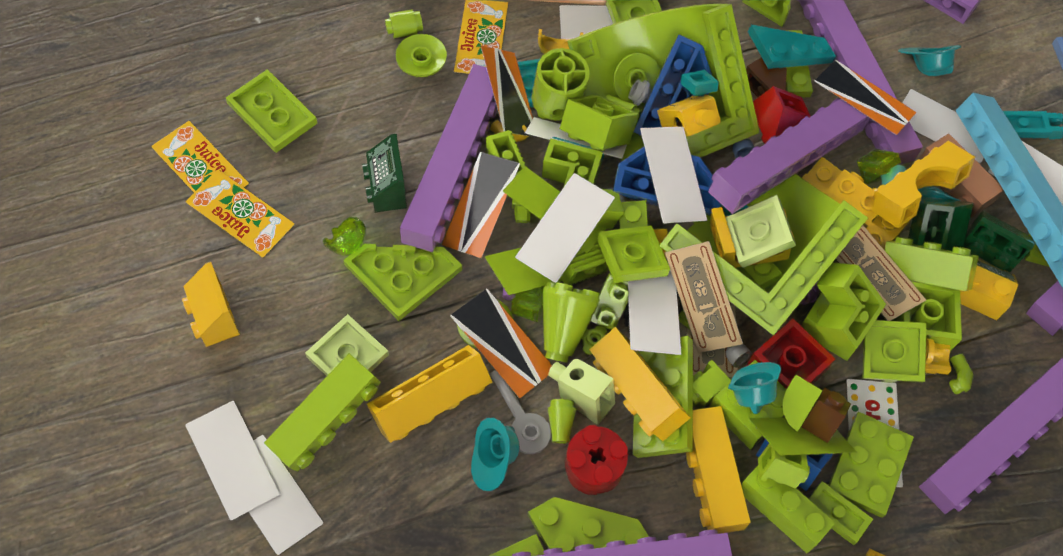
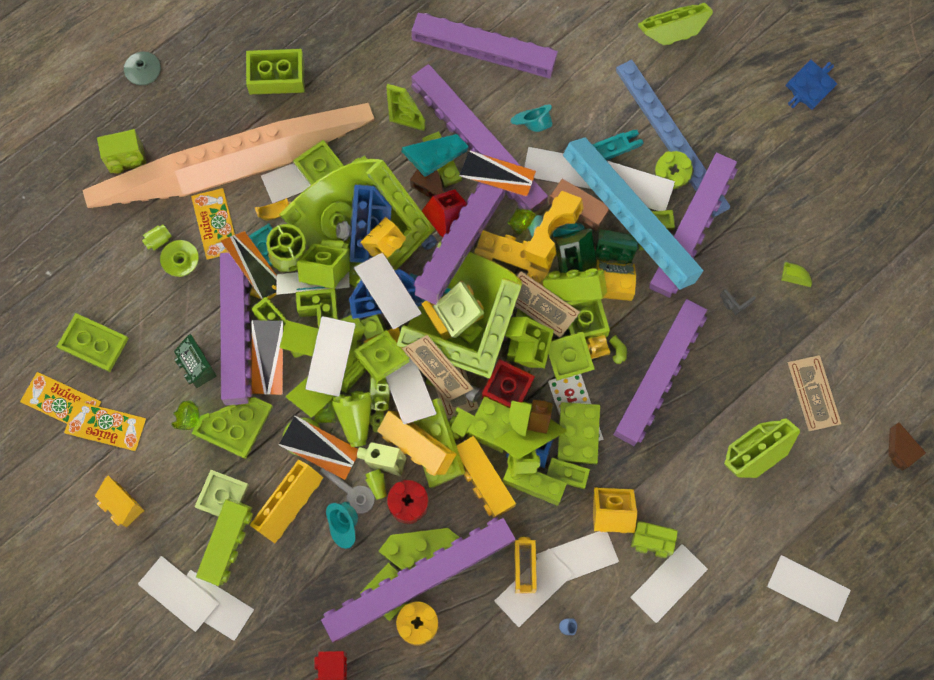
camera: 20 degrees left, 10 degrees up
teal plate [681,70,719,96] -> none
teal piece [728,362,781,414] -> none

